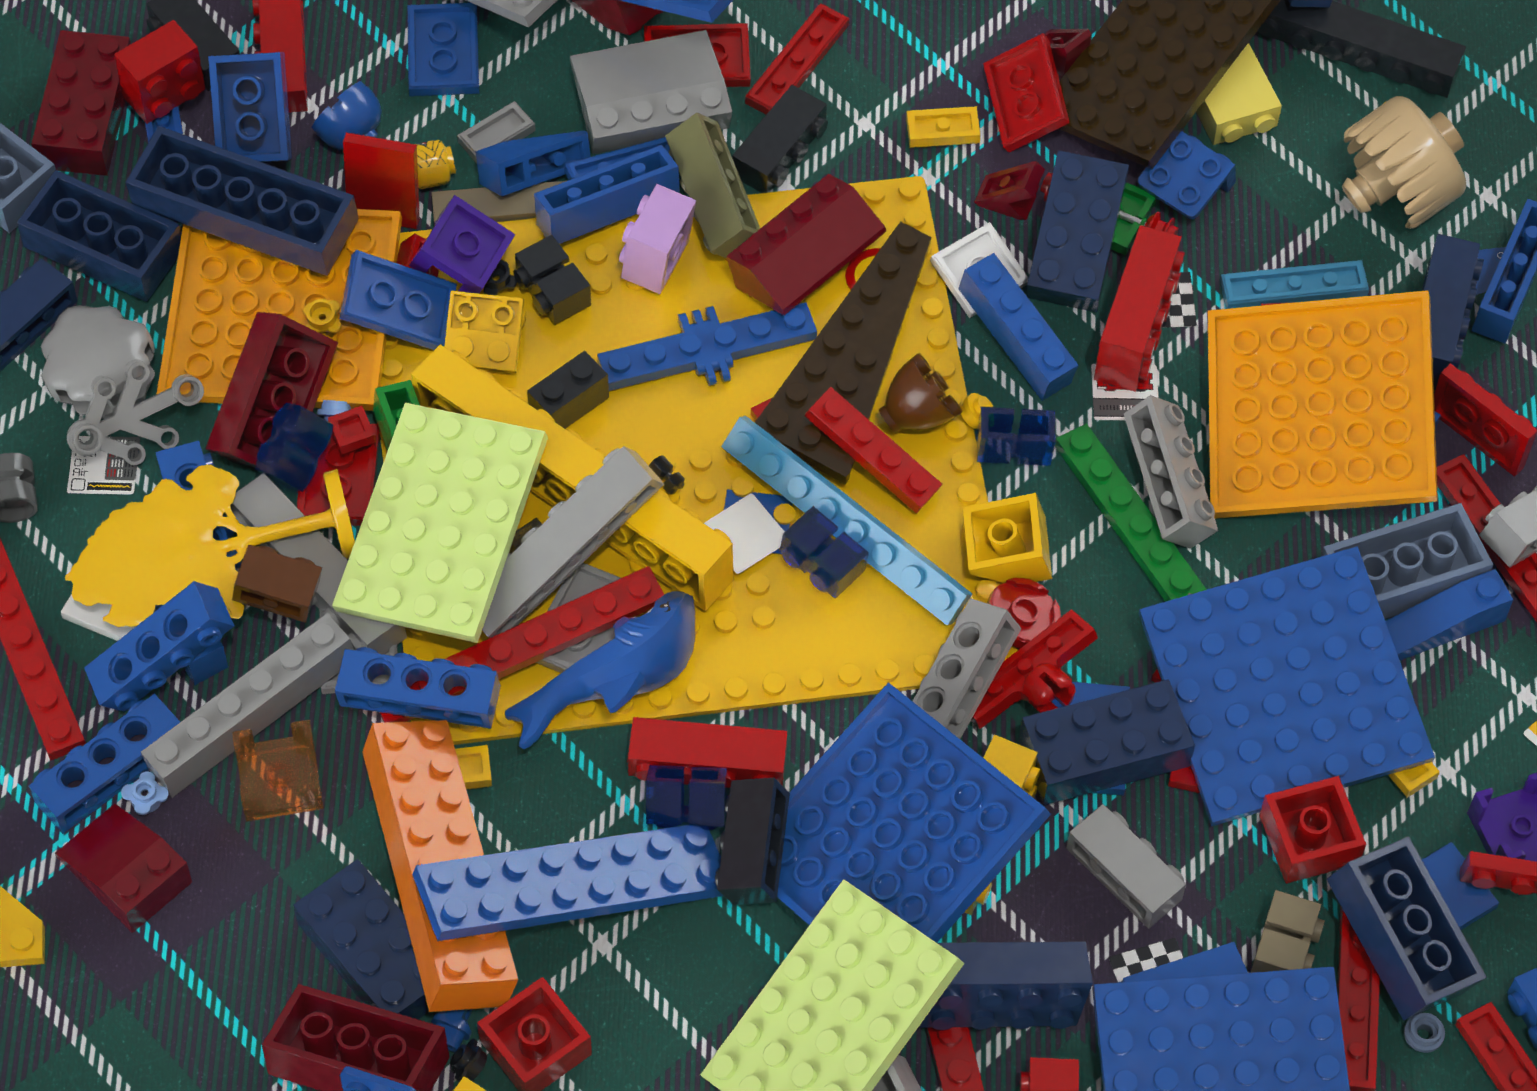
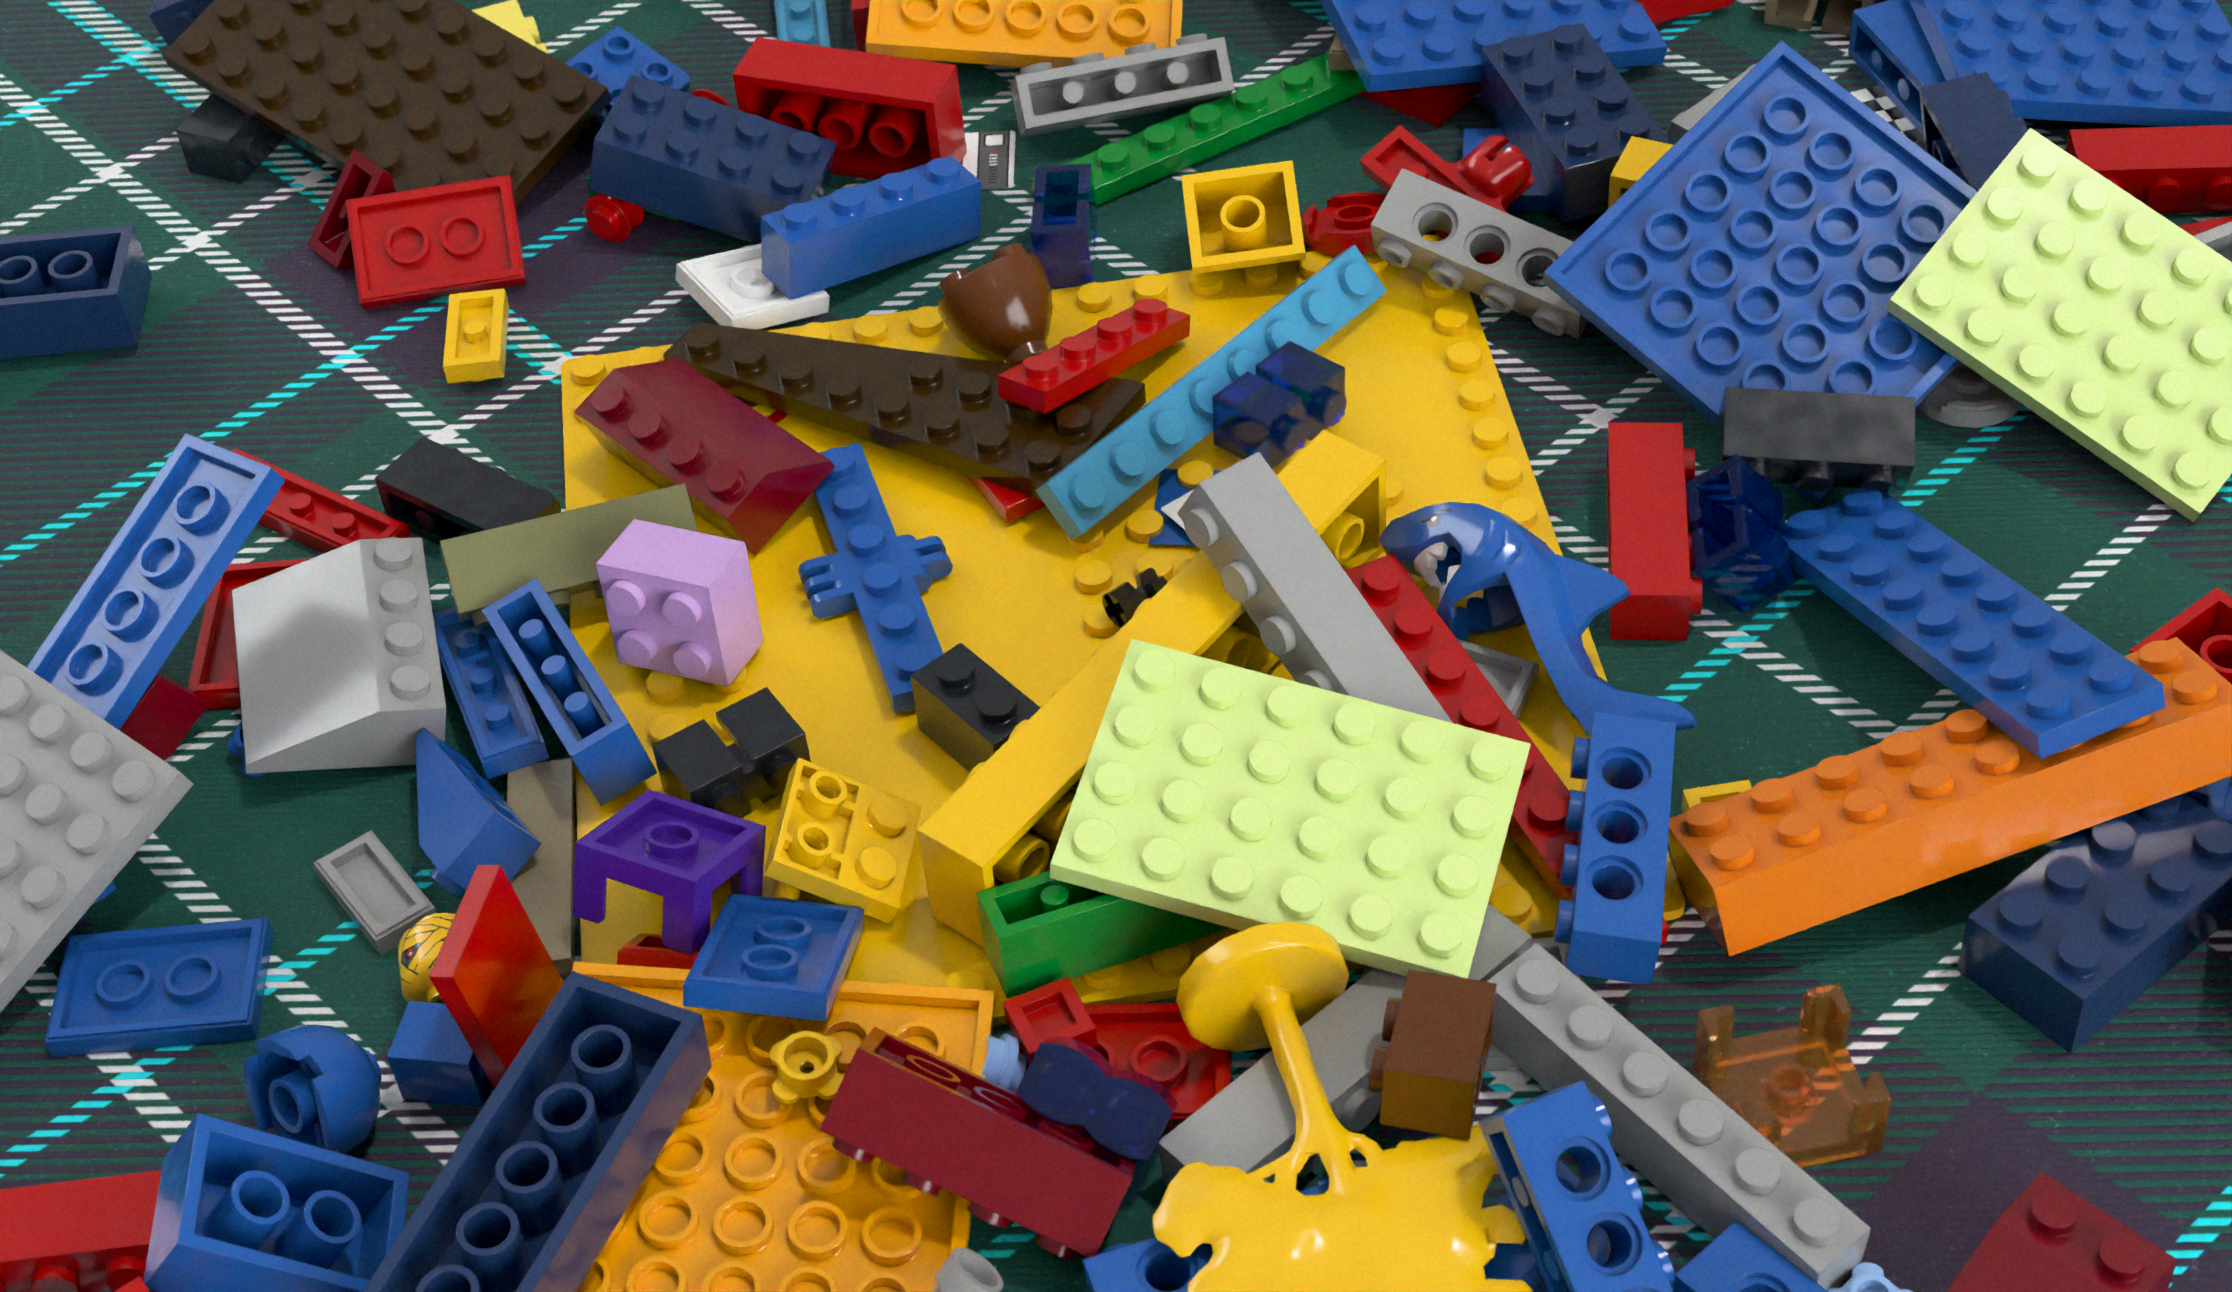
camera: 85 degrees left, 15 degrees down
dark red slope [974,161,1045,220] -> none

